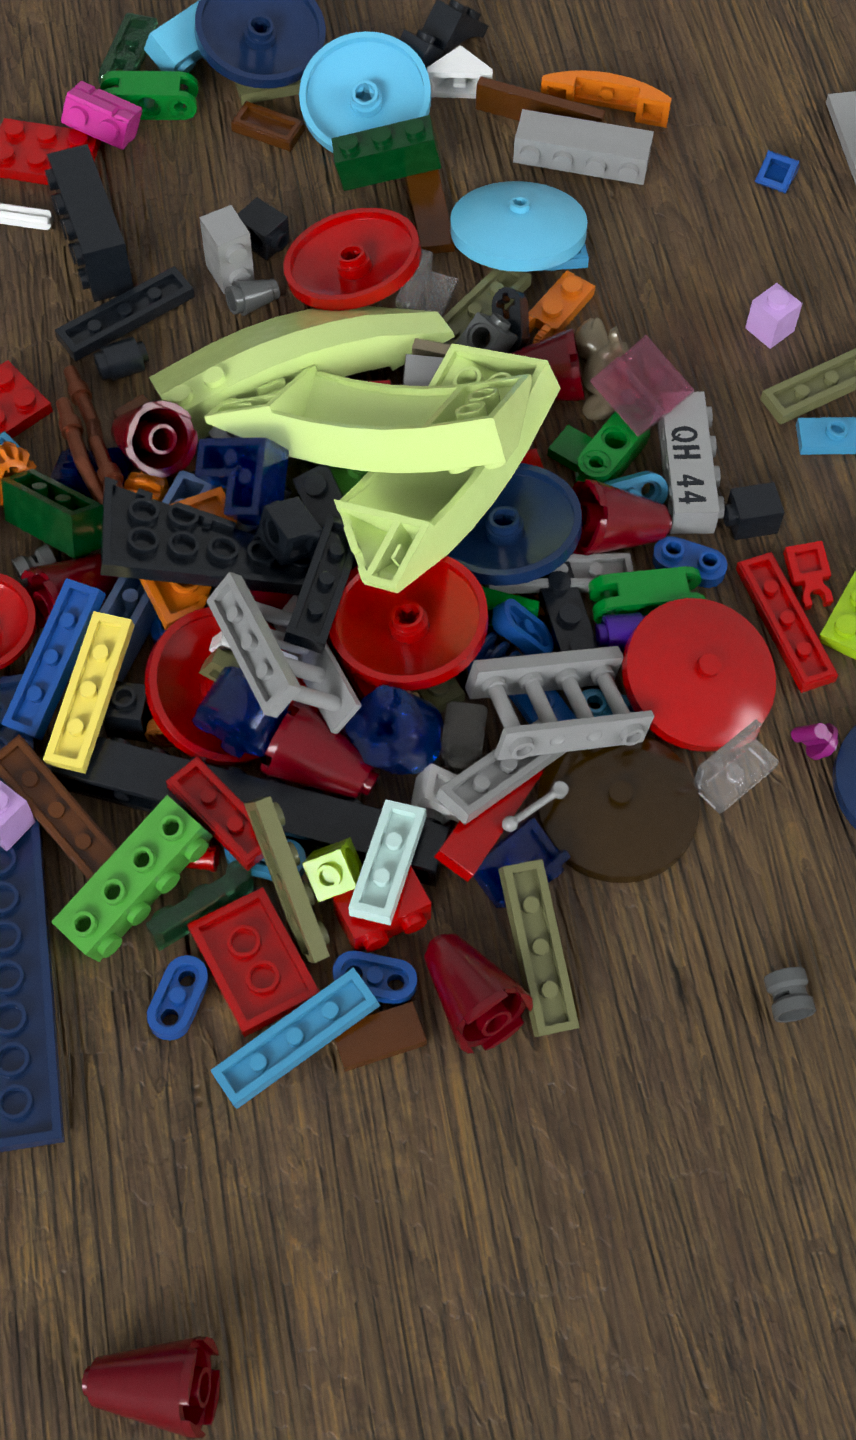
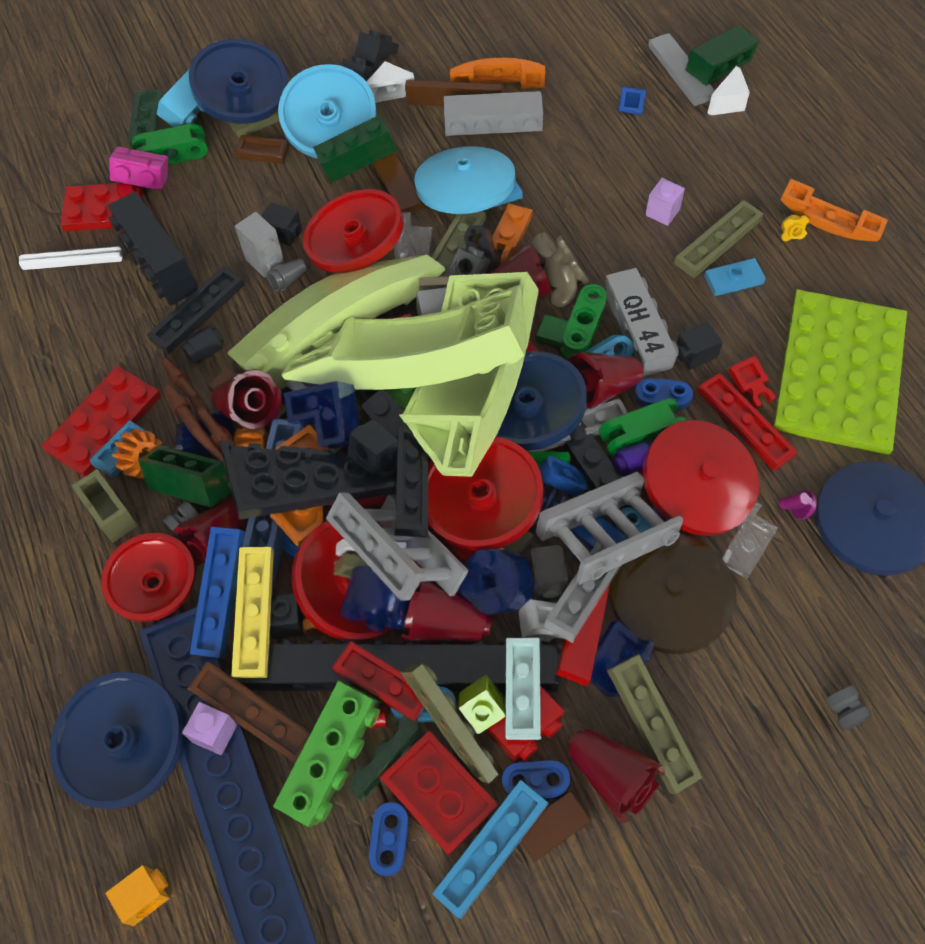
camera: 10 degrees left, 0 degrees up
light grey hinge [502,781,569,832] -> none
clear pink slope [590,335,694,437] -> none

